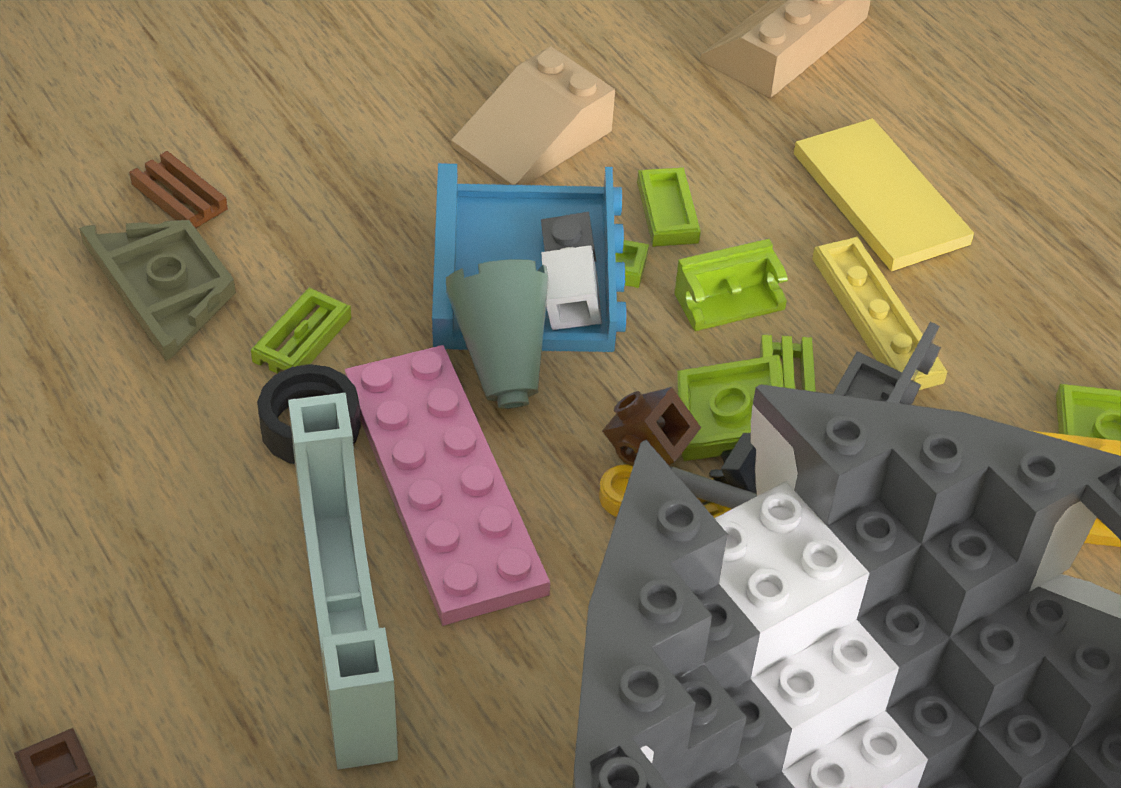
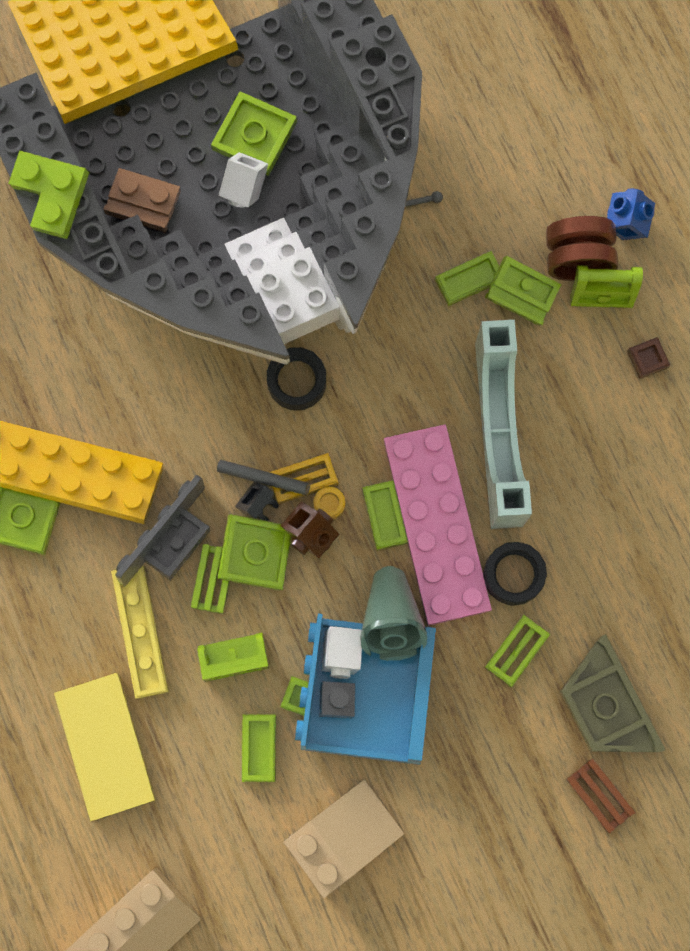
camera: 170 degrees left, 30 degrees up
none -> lime tile [362,480,408,551]

